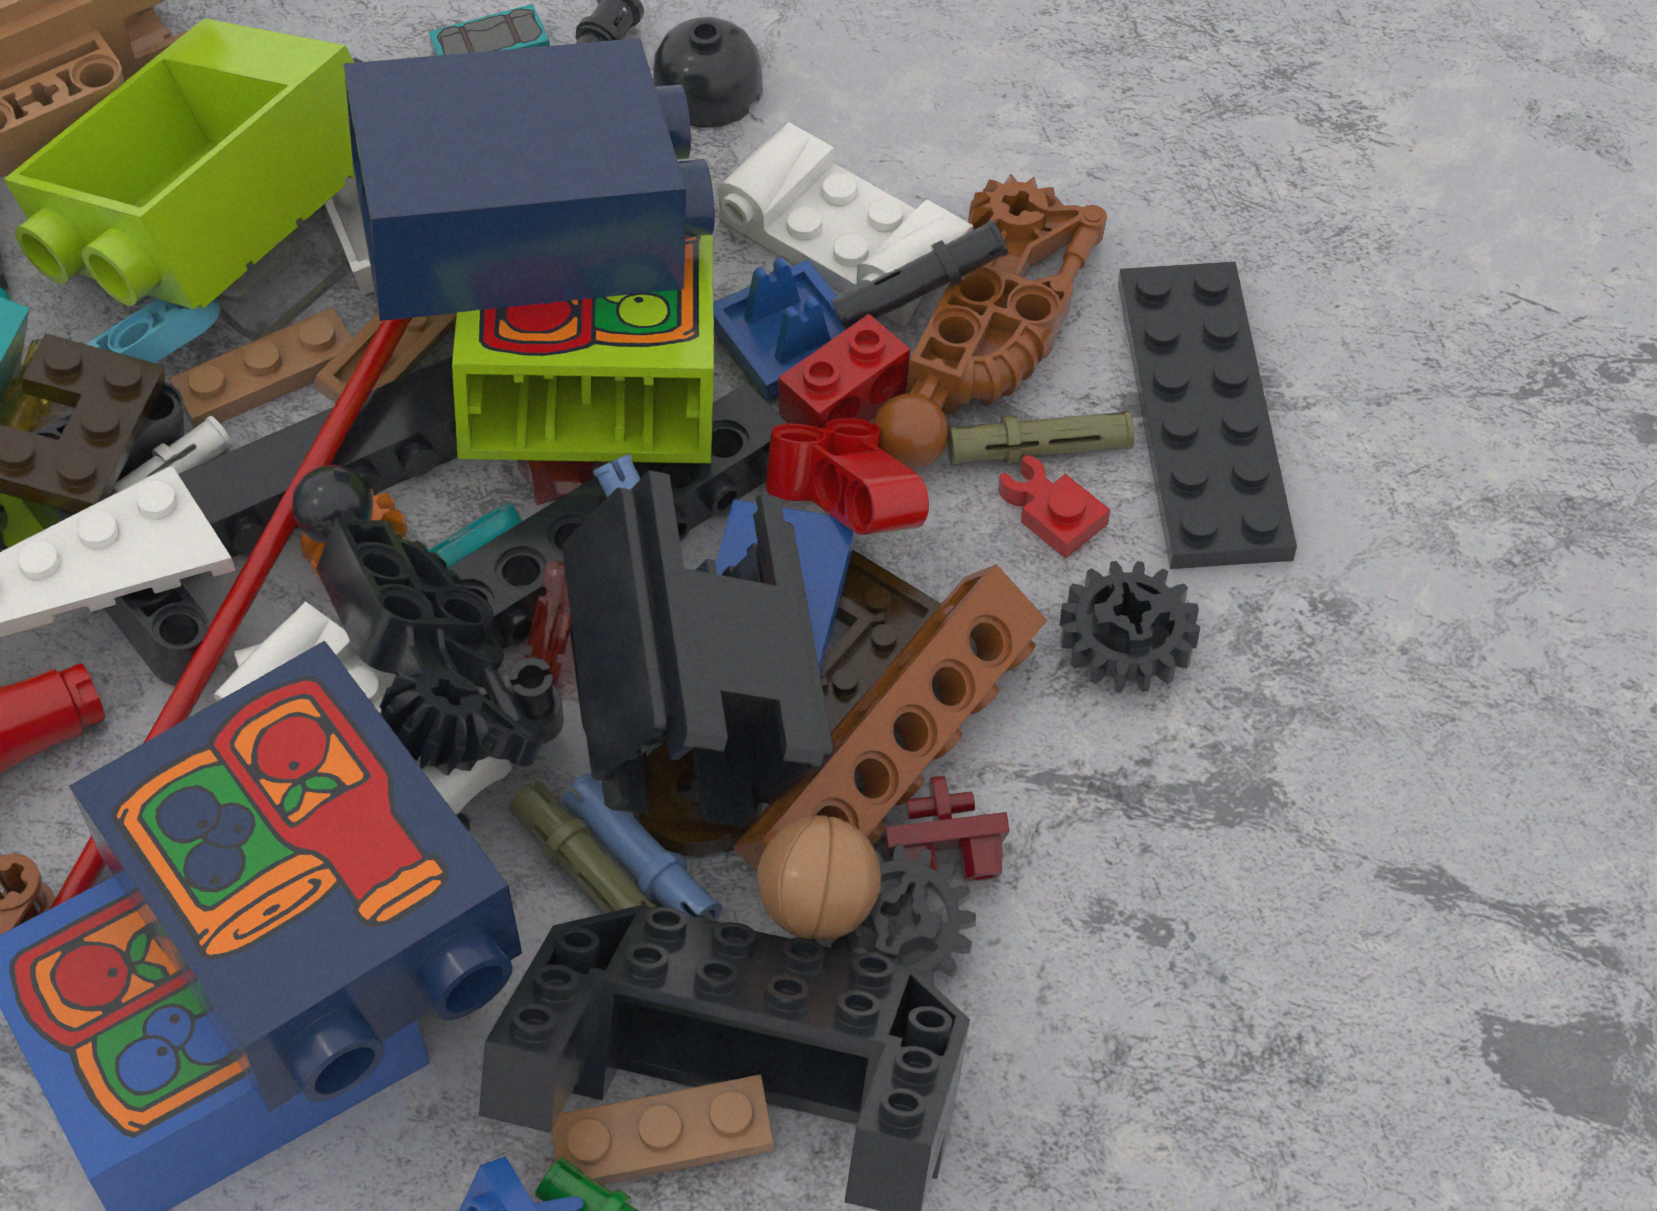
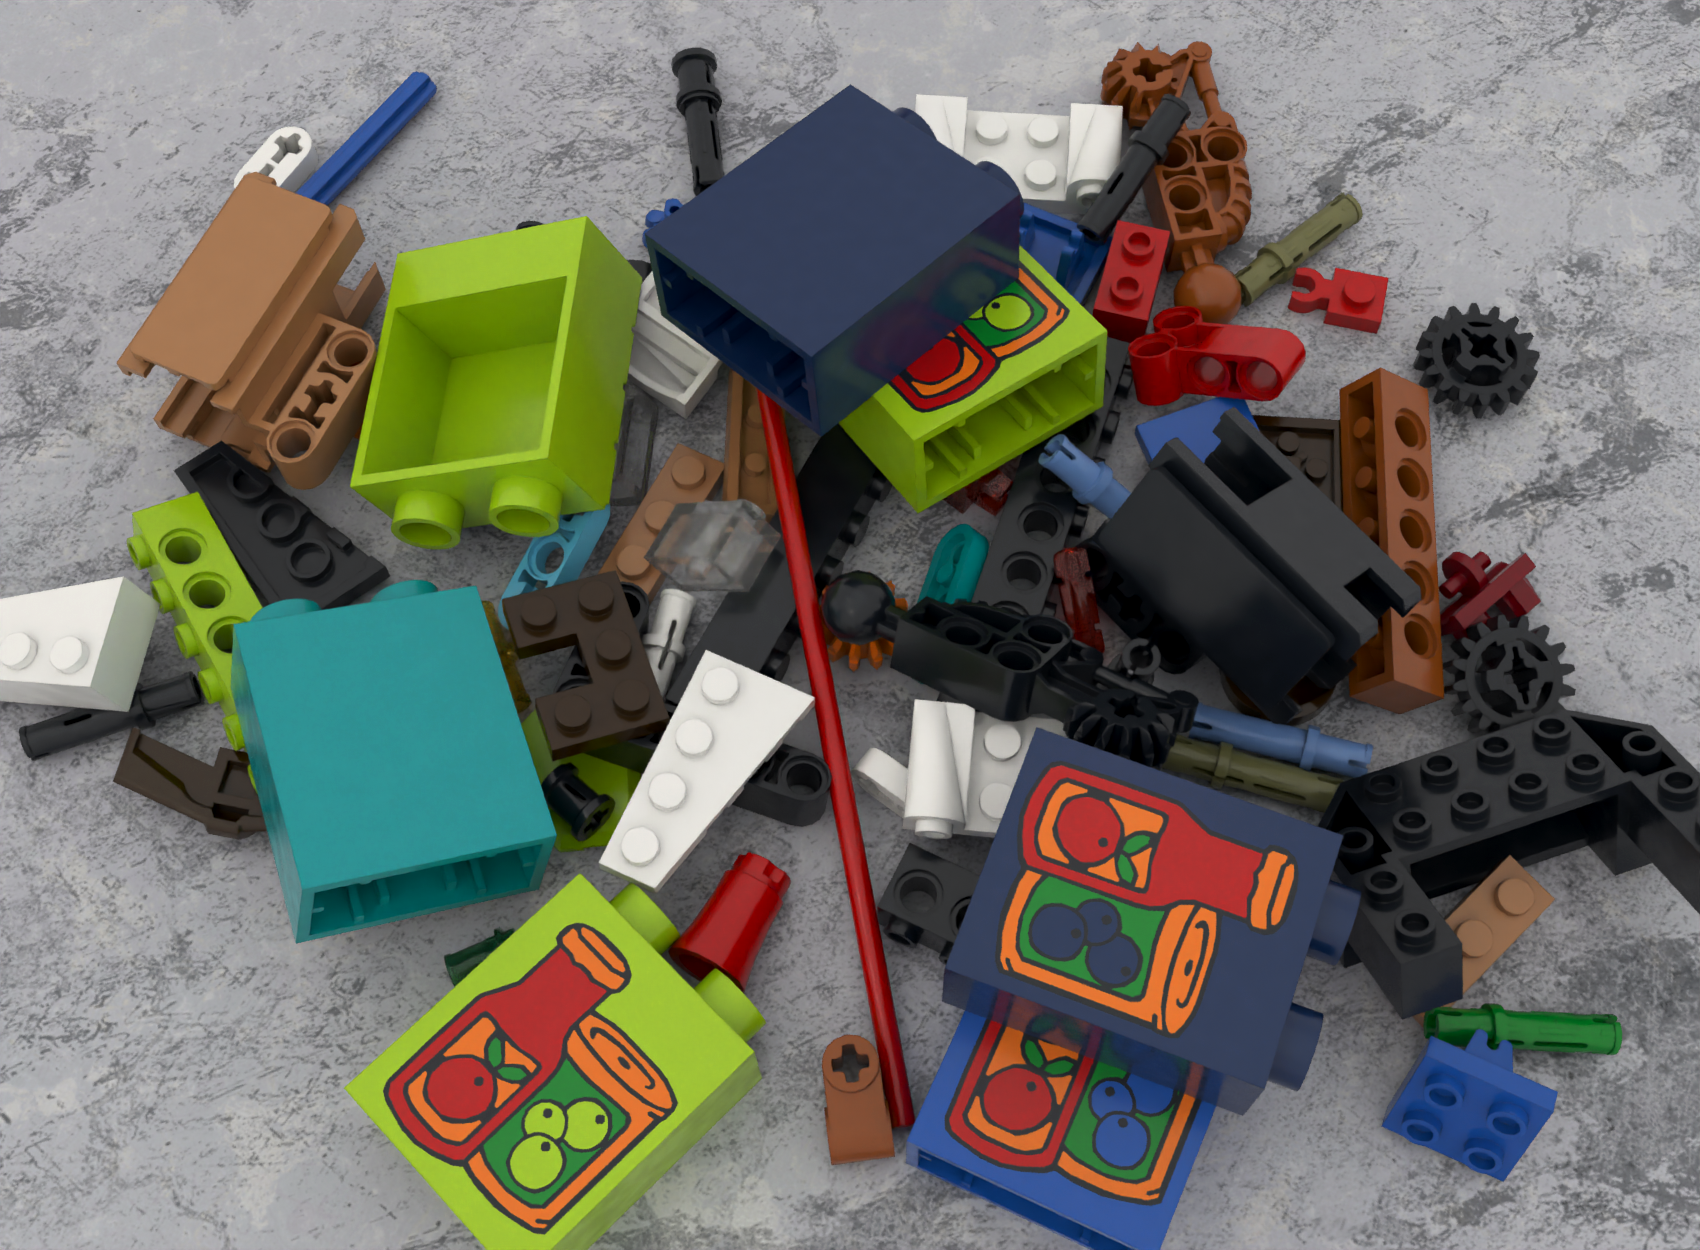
camera: 30 degrees left, 10 degrees up
tile [428,4,550,56] -> none
black cylinder [653,17,763,128] -> none
medium nougat piece [757,816,881,941] -> none
black plate [1118,261,1297,569] -> none
none -> clear brick [644,499,781,592]

